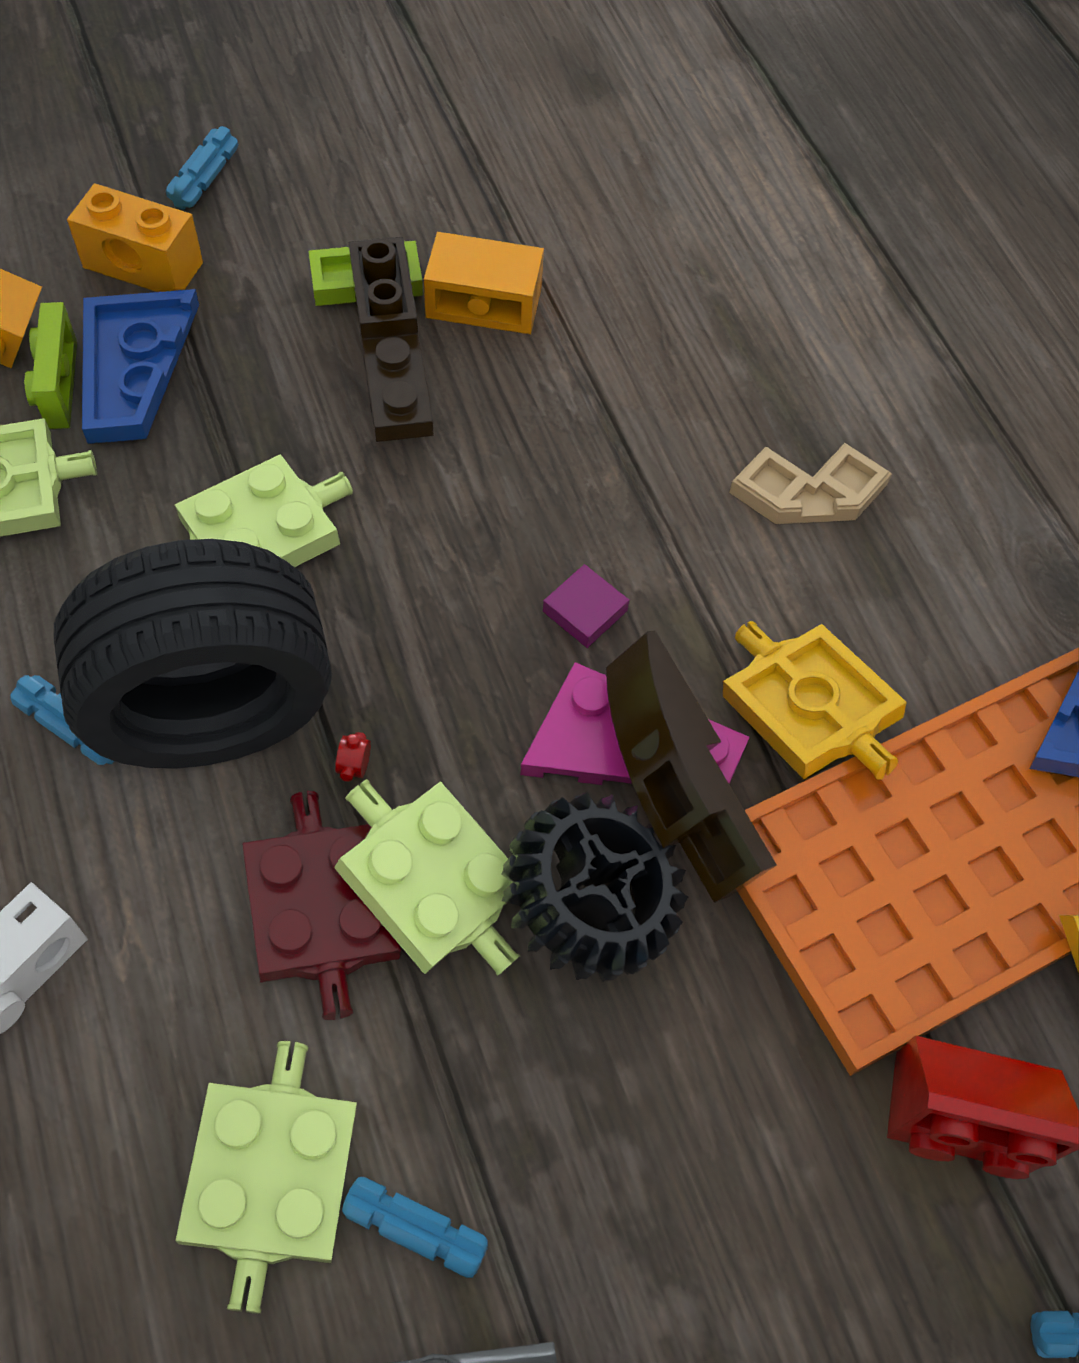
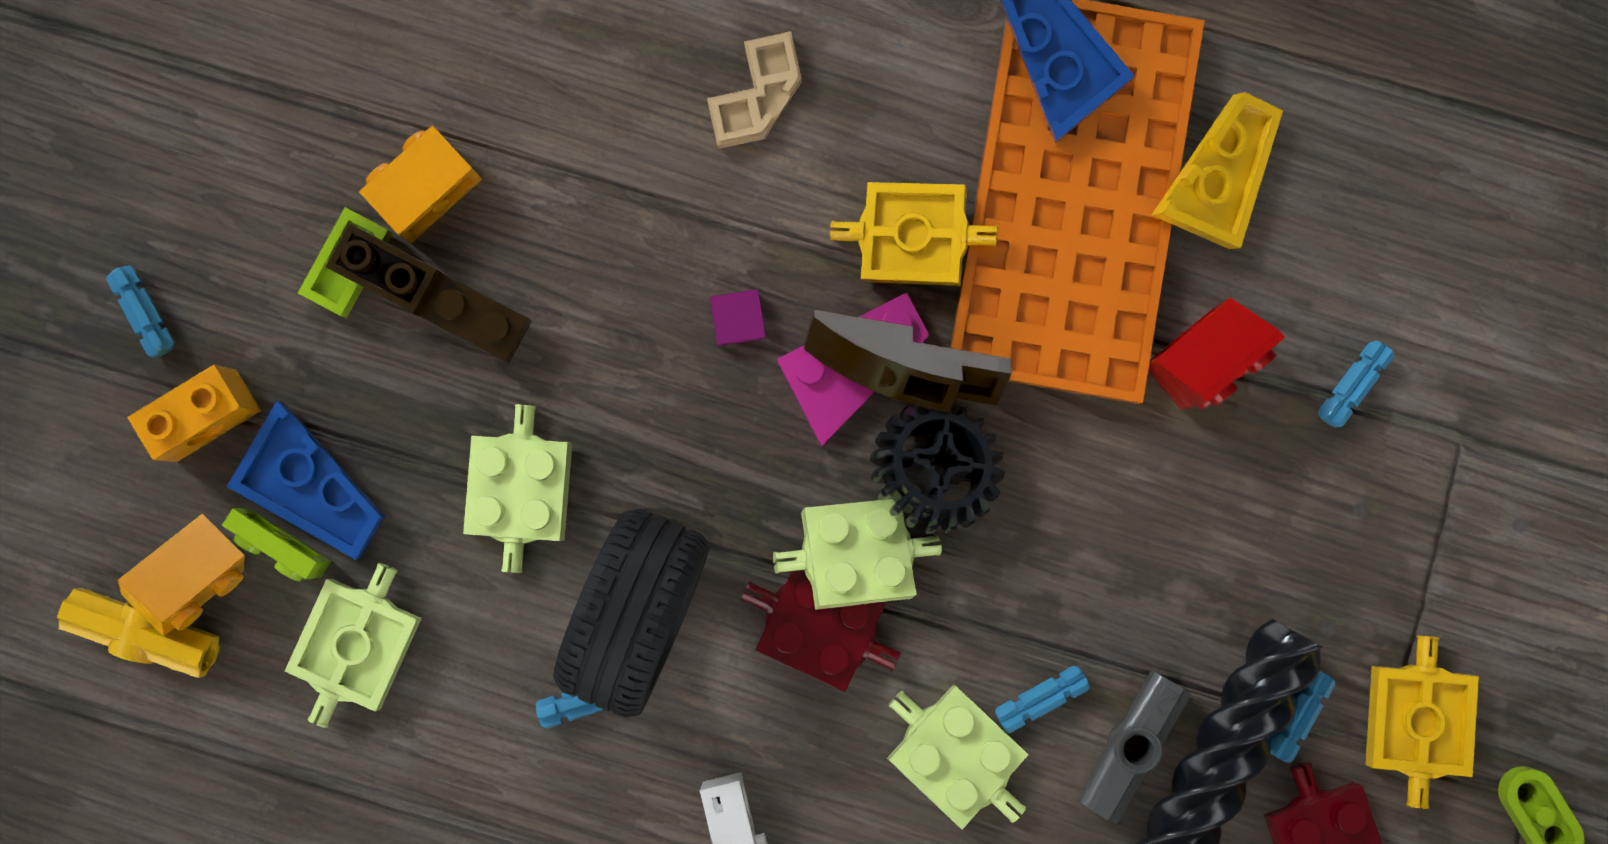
camera: 50 degrees left, 25 degrees up
red piece [335,732,371,782] -> none

